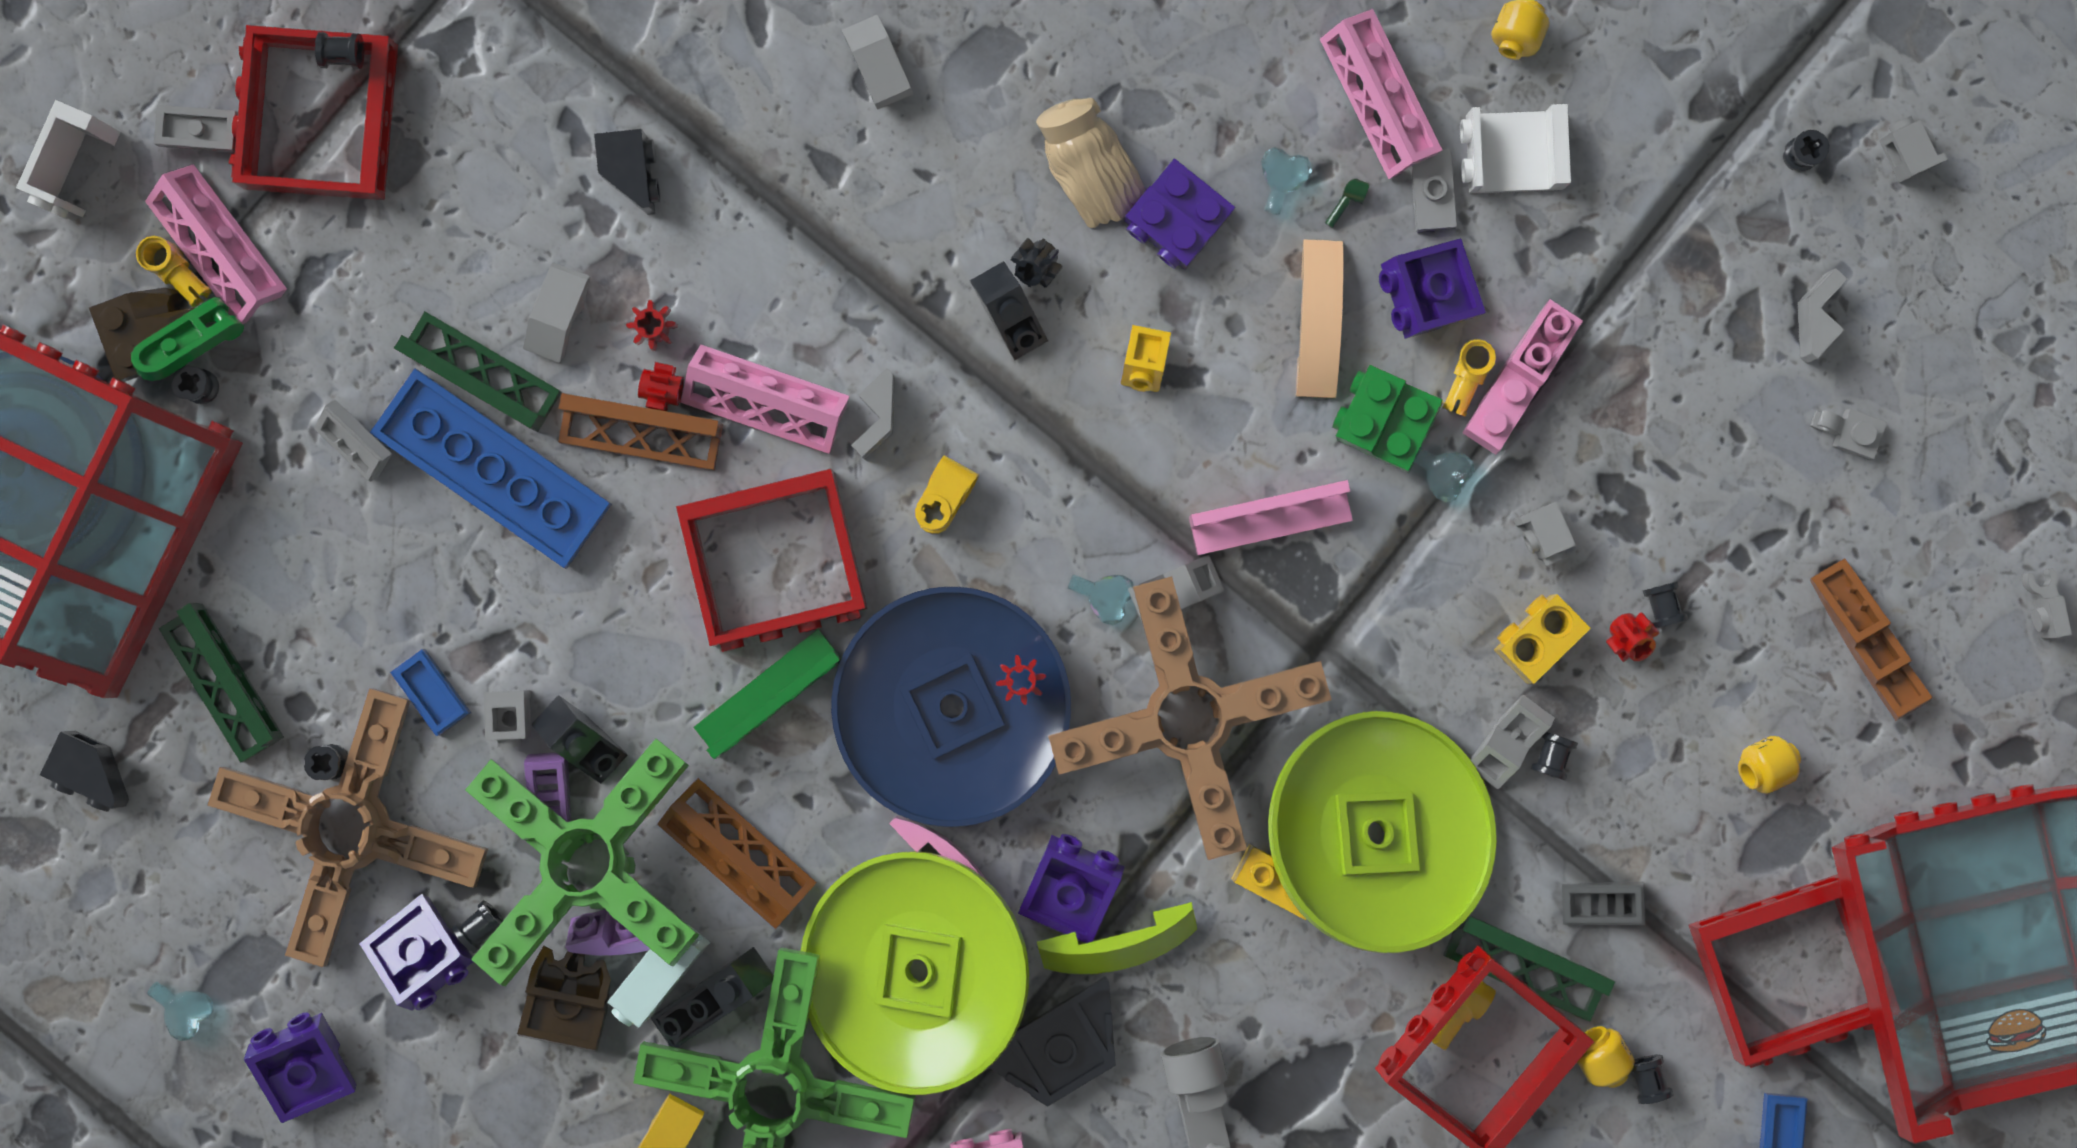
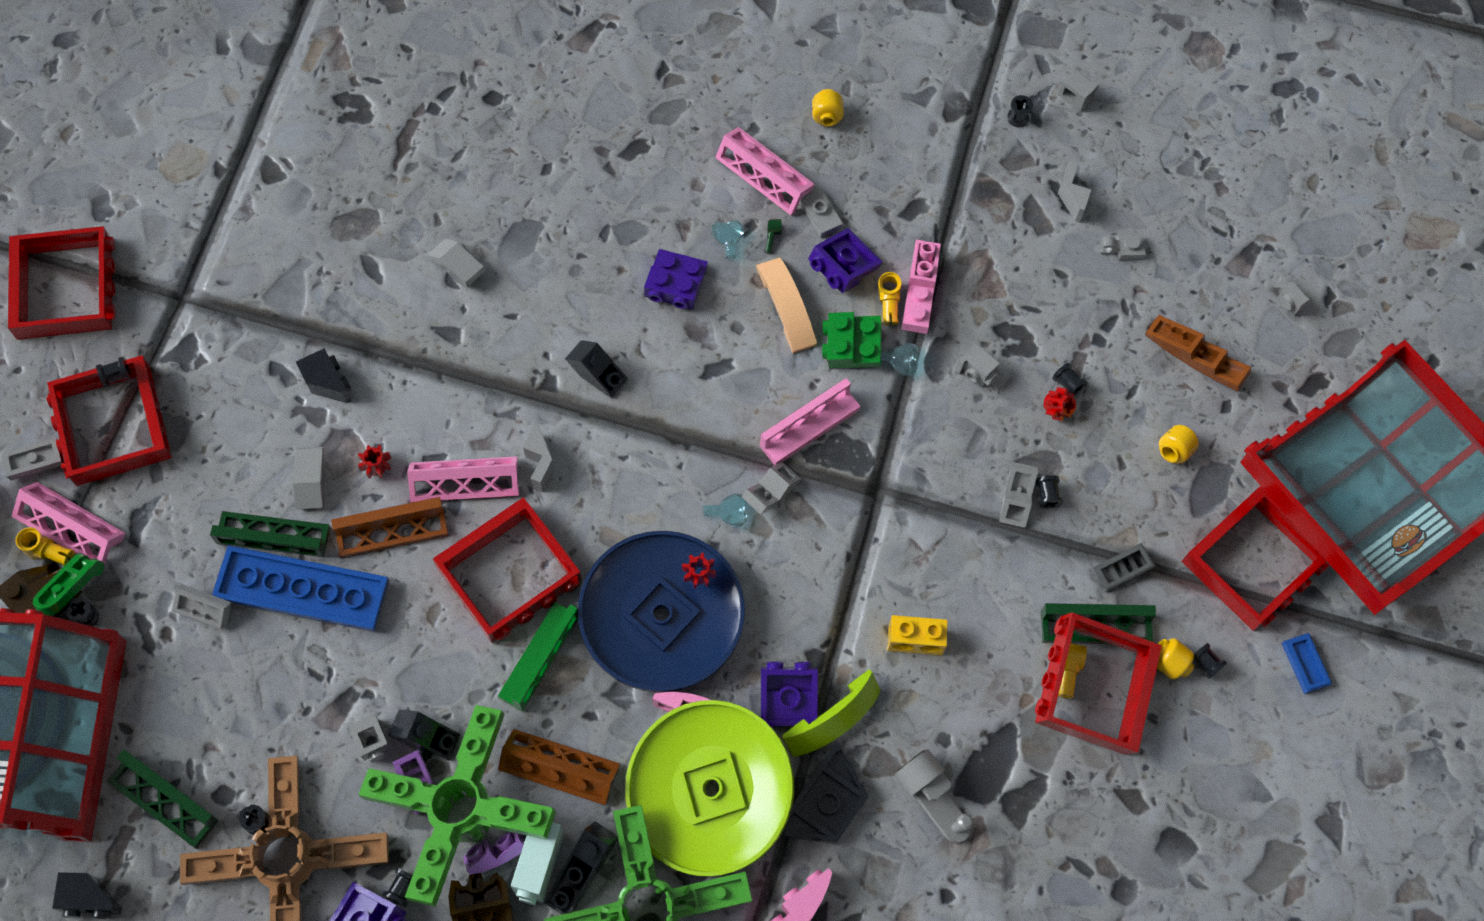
camera: 30 degrees left, 20 degrees down
blue tile [390,649,471,736] -> none
red gear [638,362,684,411] -> none
yellow piece [915,455,979,534] -> none
black gear [1010,238,1063,288] -> none
tan hair [1036,98,1146,228] -> none
medium nougat piece [1048,576,1332,860] -> none
yellow bracket [1121,325,1171,392] -> none
lime dish [1268,711,1497,953] -> none
white panel [1460,104,1571,194] -> none
yellow brick [1494,594,1591,684] -> none

